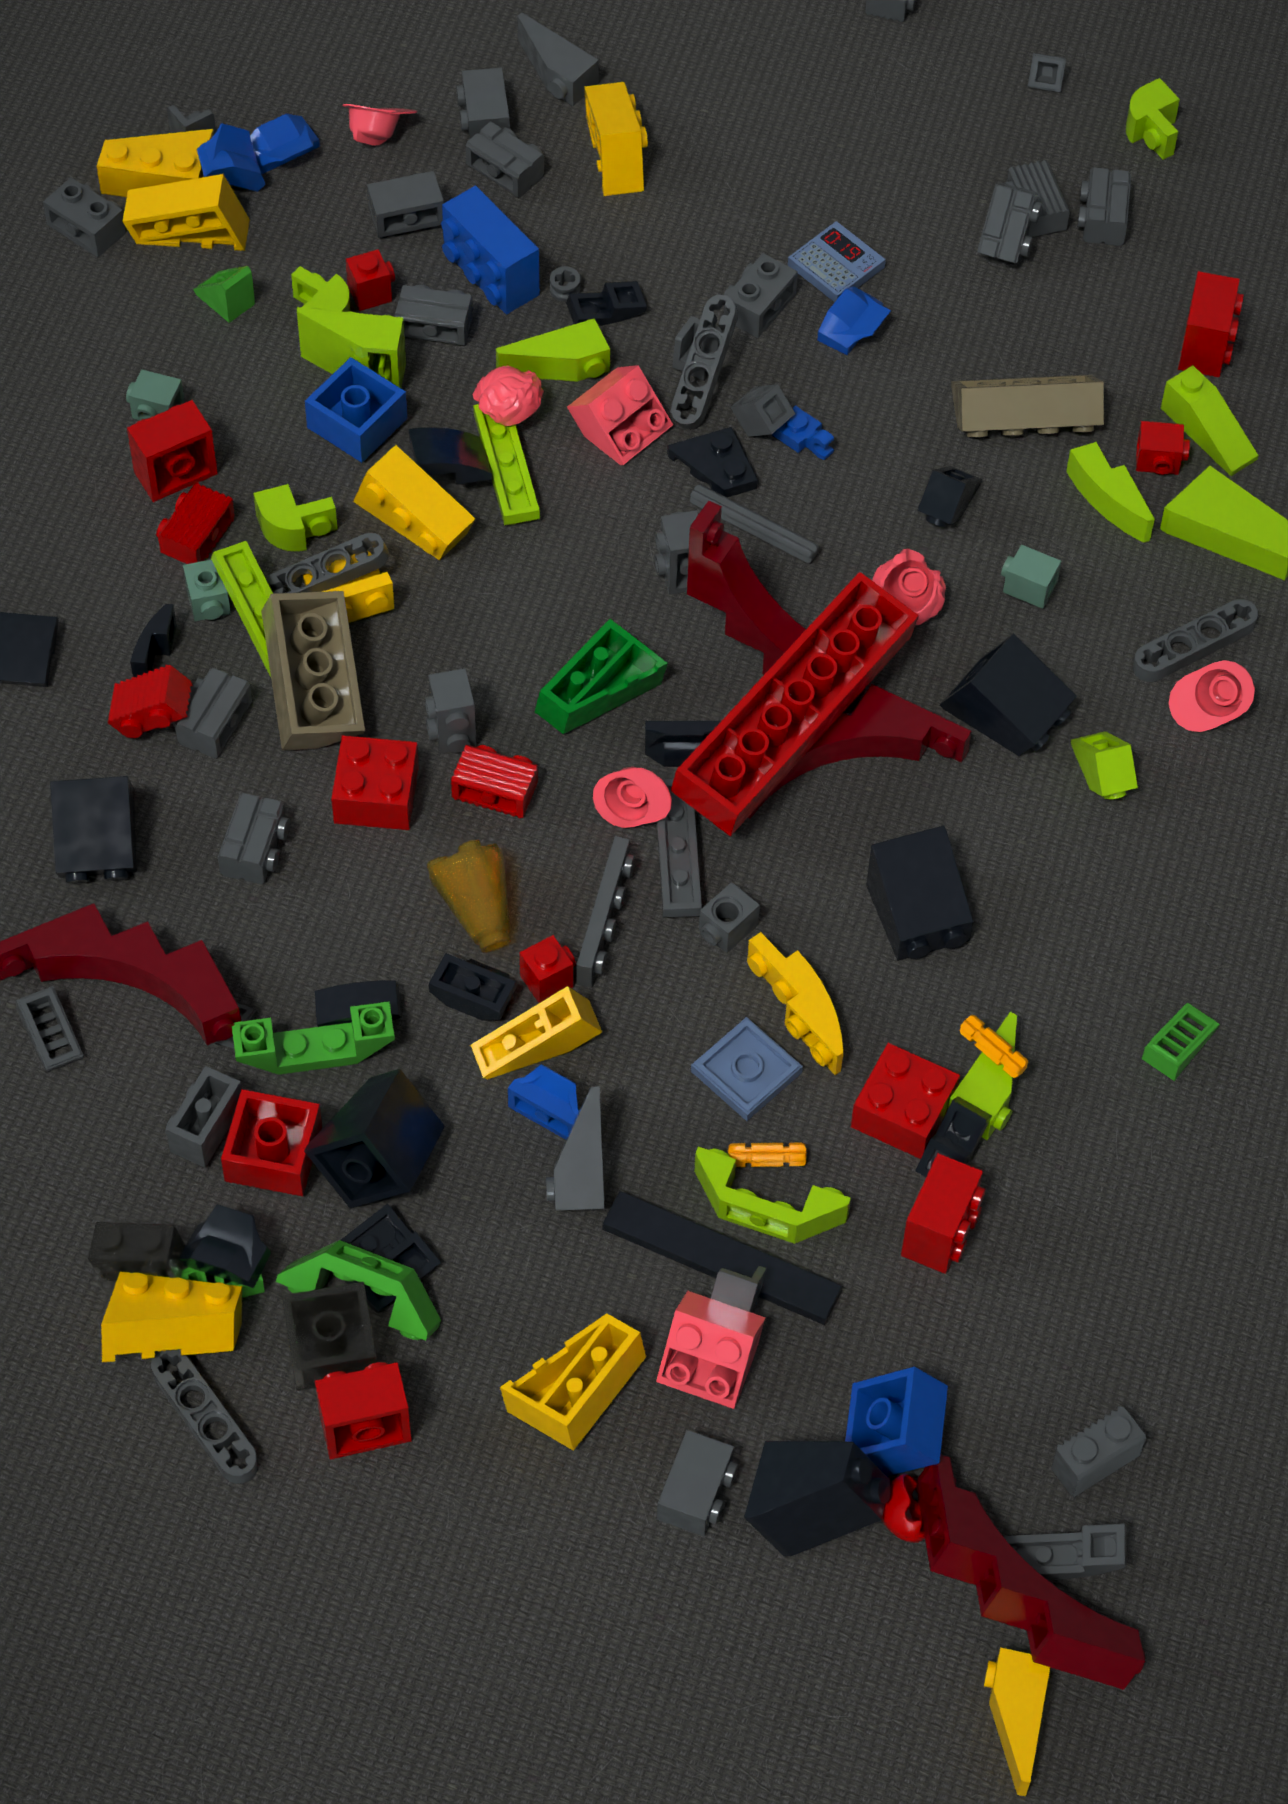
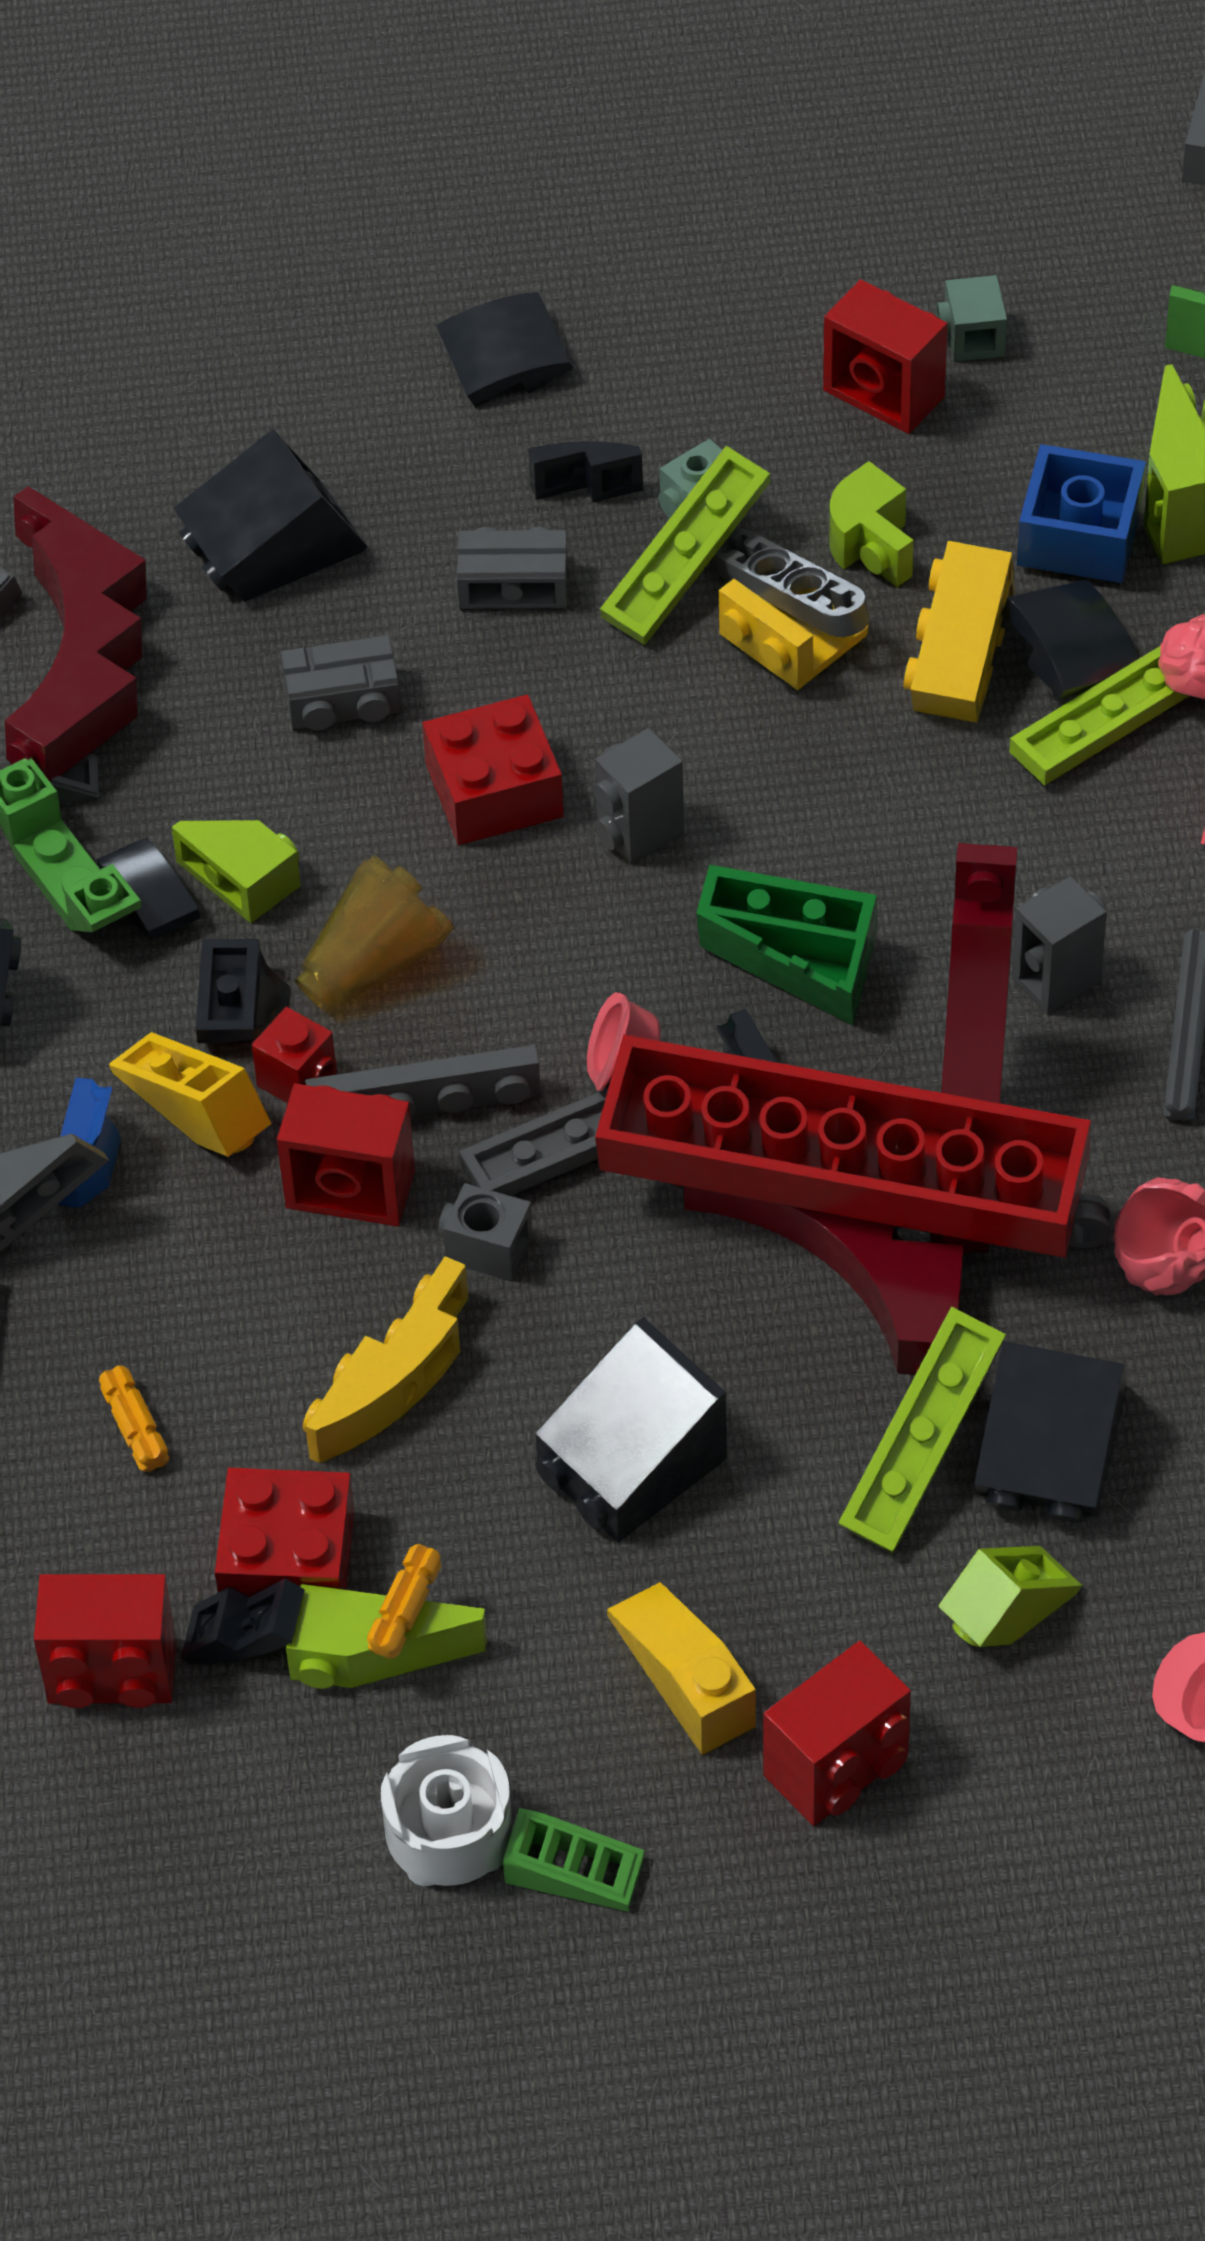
camera: 70 degrees right, 5 degrees down
red brick [108,665,193,738] -> none
red brick [156,482,235,564] -> none
dark tan slope [261,591,365,750] -> none
red brick [451,745,538,818] -> none
sand blue tile [691,1017,803,1121] -> none
lime slope [694,1146,851,1244] -> none
none -> lime slope [172,820,301,923]
none -> red brick [277,1083,415,1227]
none -> white brick [381,1735,512,1886]
none -> yellow slope [607,1582,756,1755]
none -> red brick [763,1640,911,1827]
none -> lime plate [838,1306,1006,1554]

